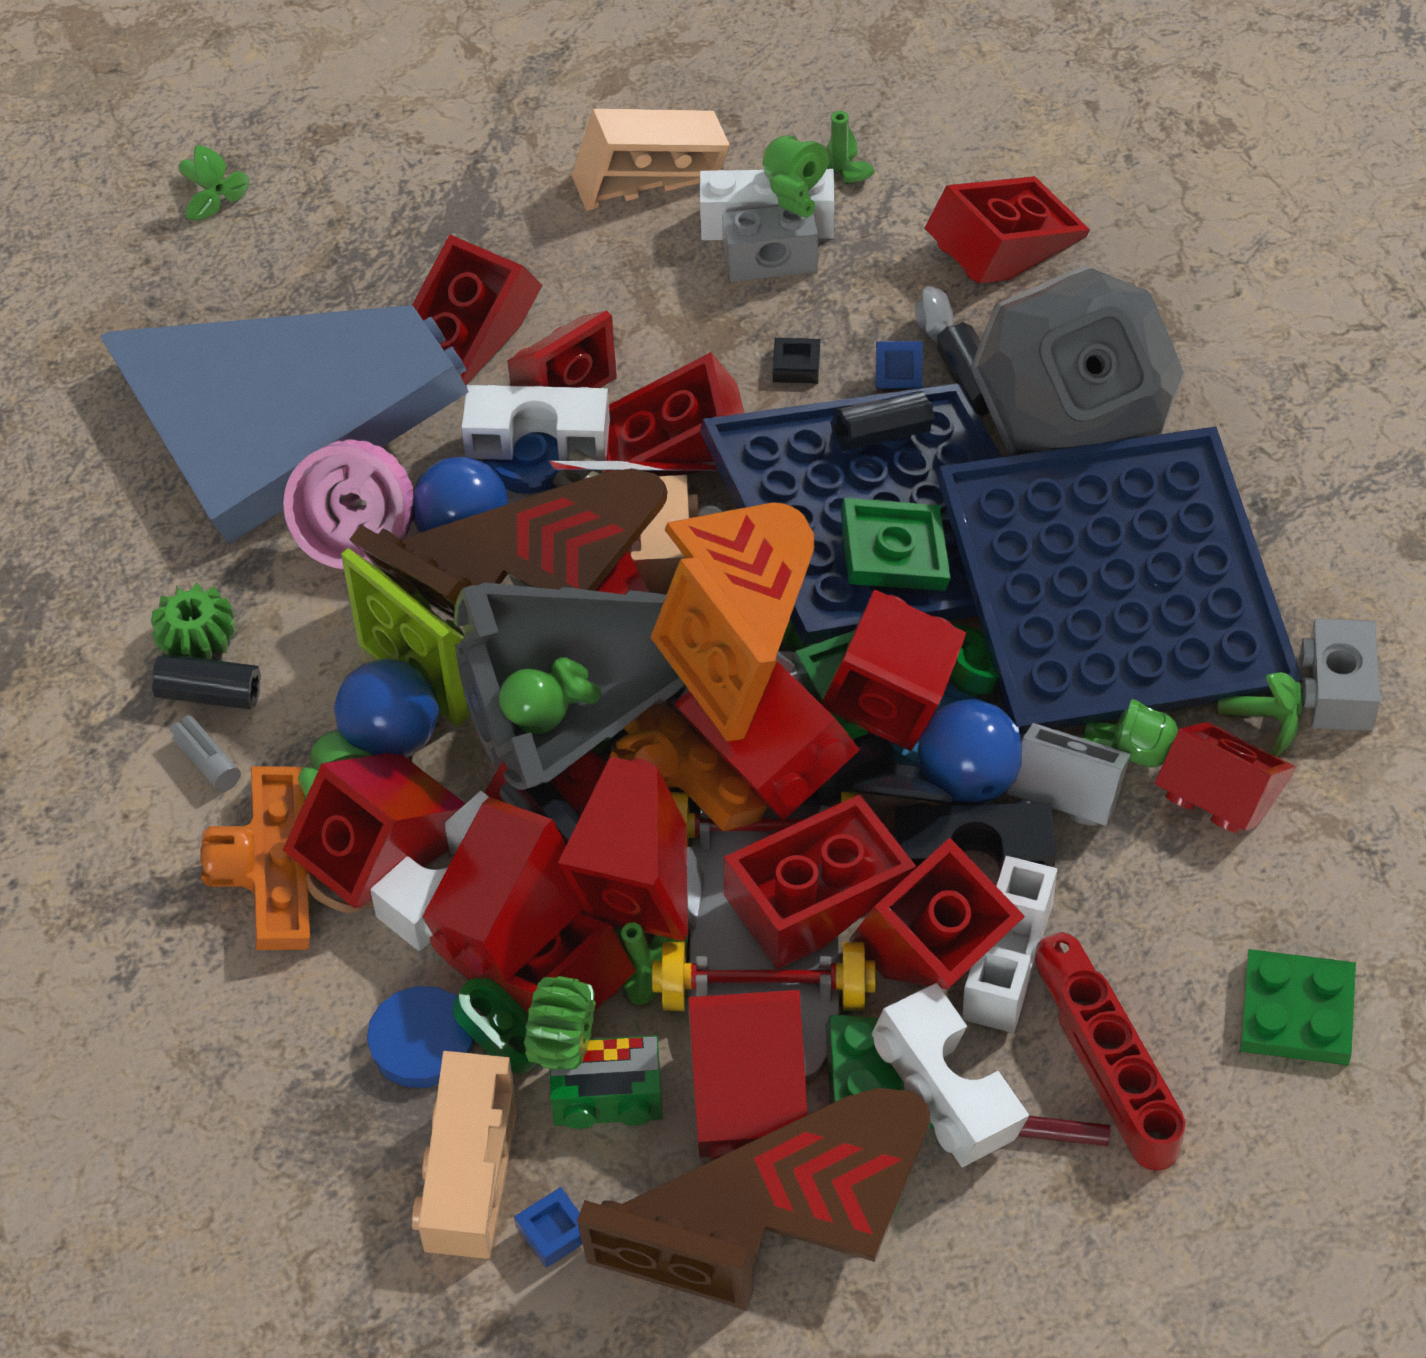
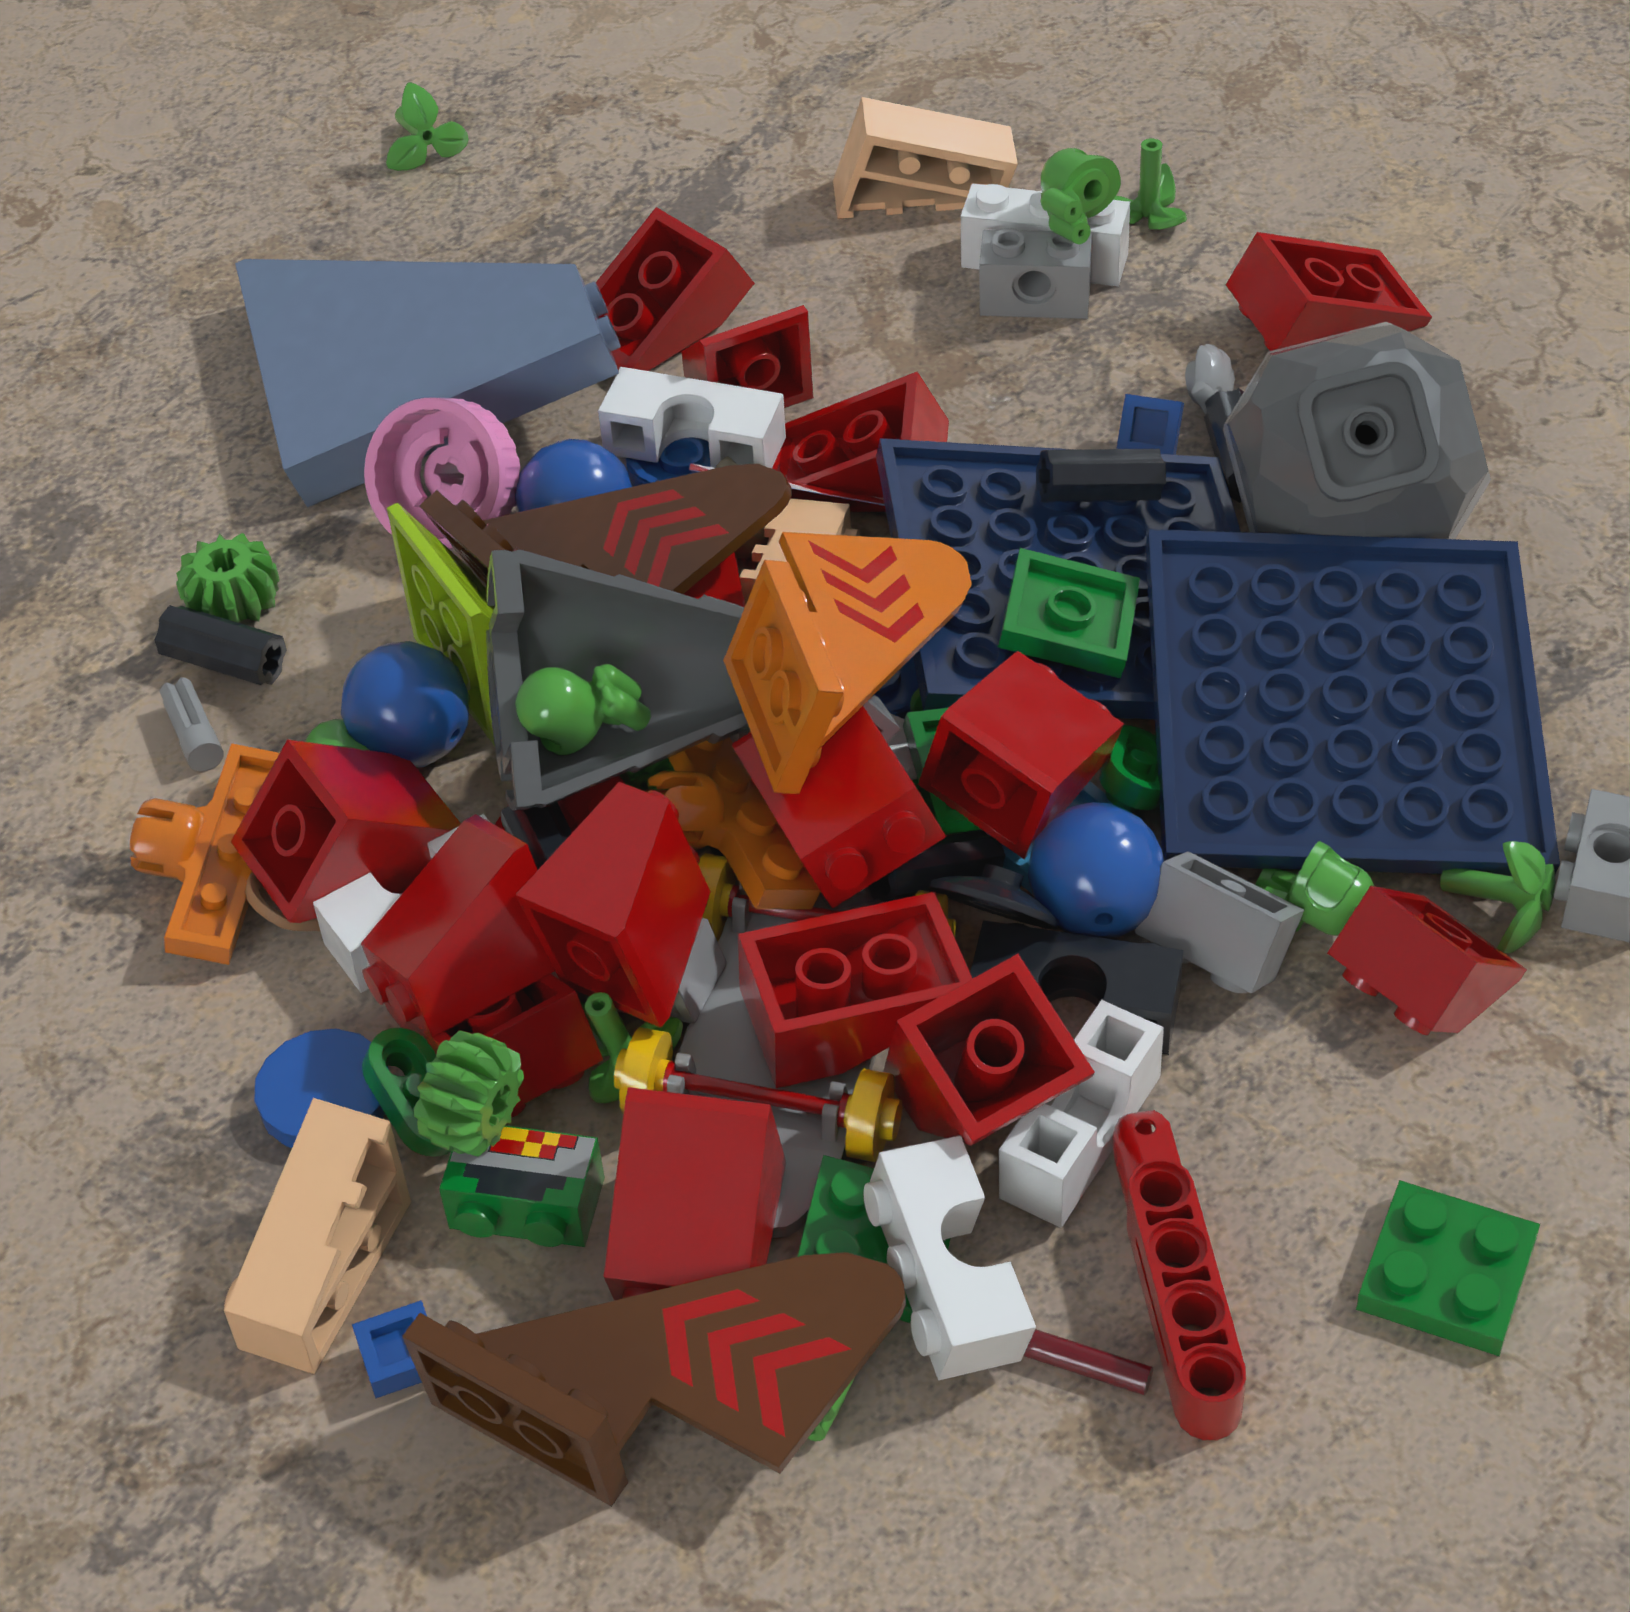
camera: 15 degrees right, 5 degrees down
black tile [772,337,820,384] -> none

